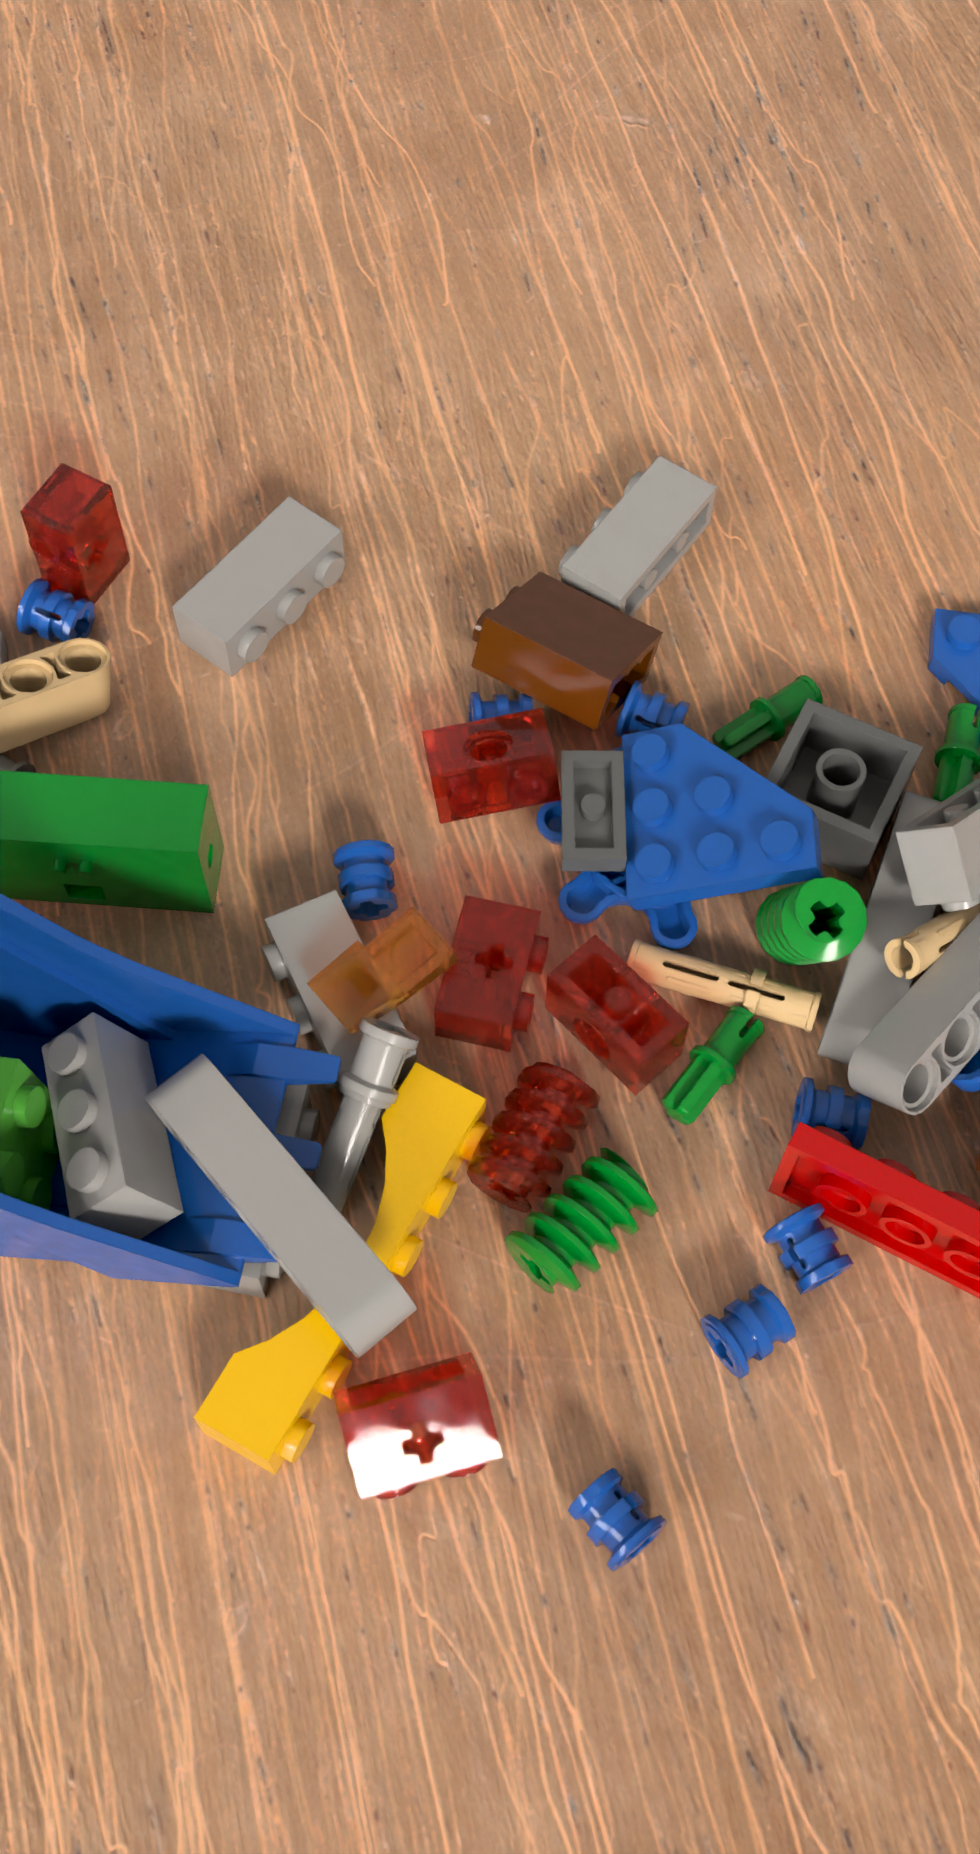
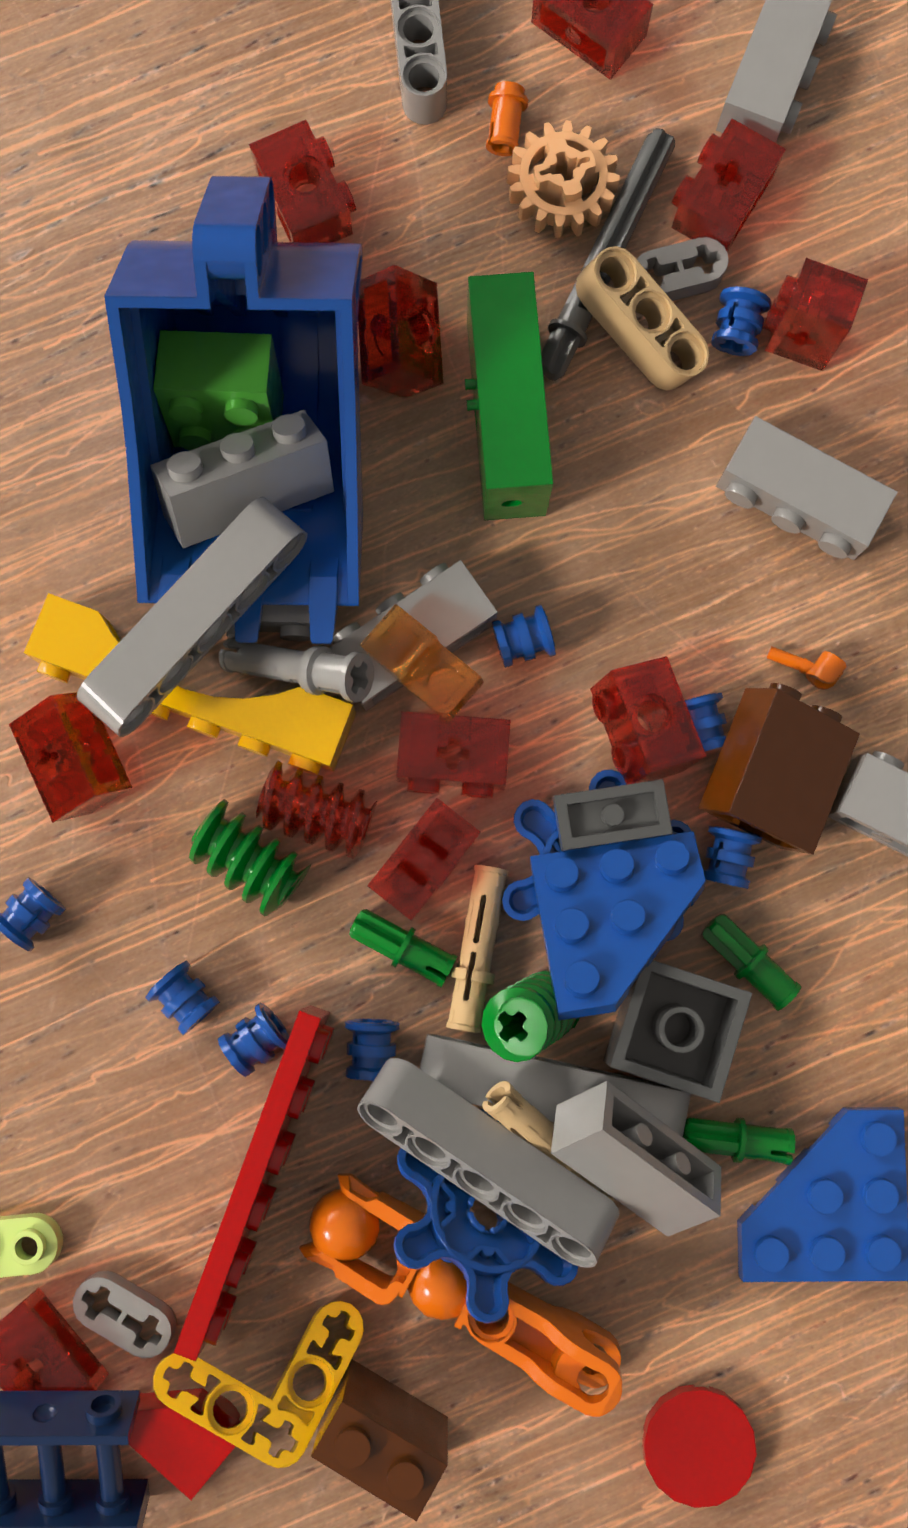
camera: 80 degrees right, 20 degrees up
none -> orange hand [767,646,846,690]

